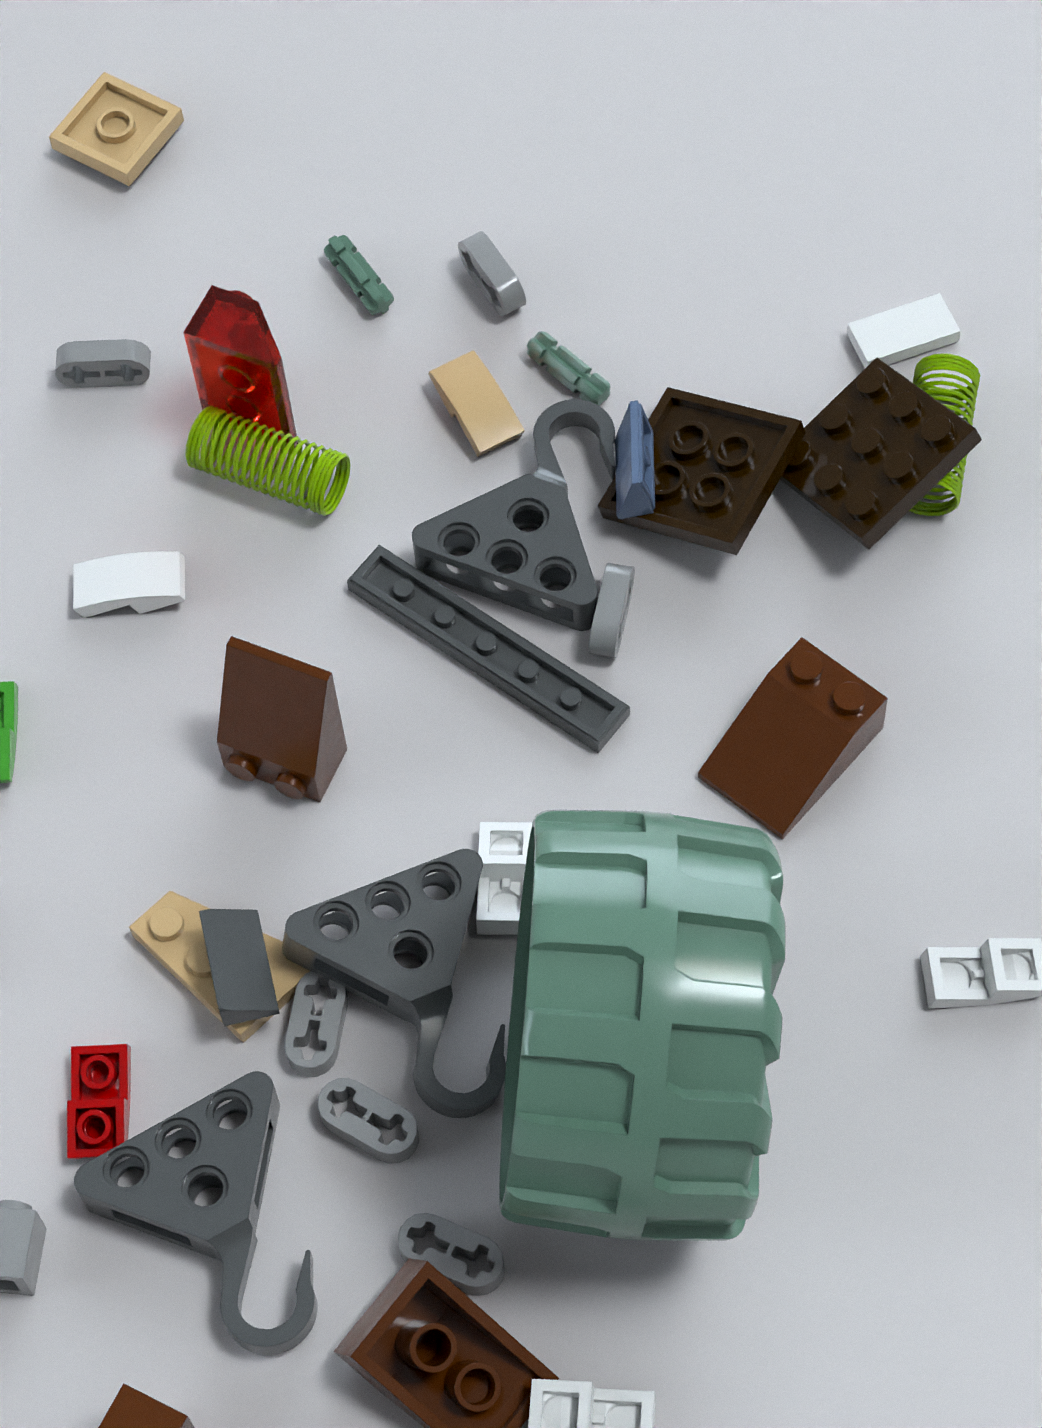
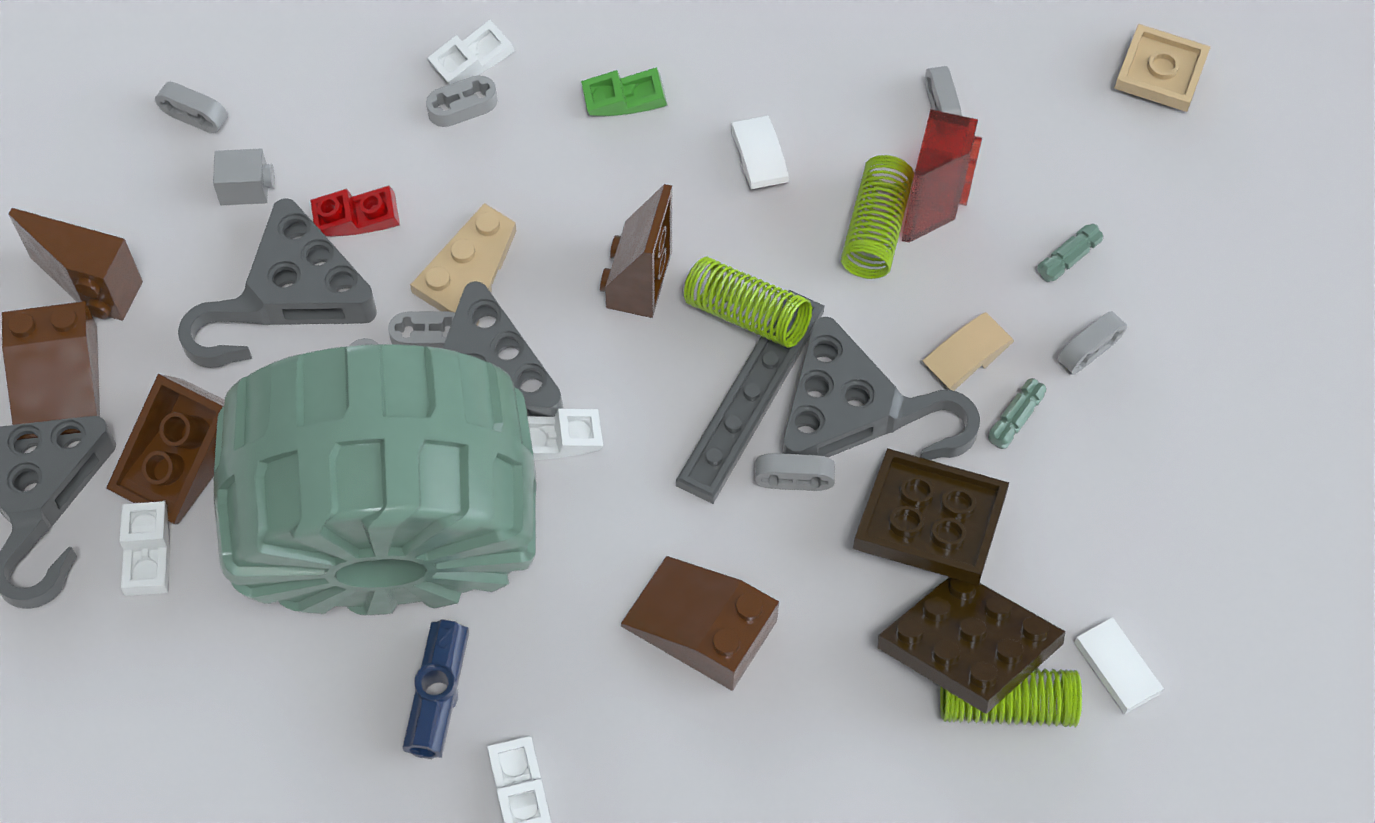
camera: 75 degrees right, 0 degrees up
dark grey slope [199,909,280,1027] -> none
sand blue slope [615,400,655,519] -> none
none -> dark blue piece [403,619,469,759]
none -> lime piece [683,256,812,348]

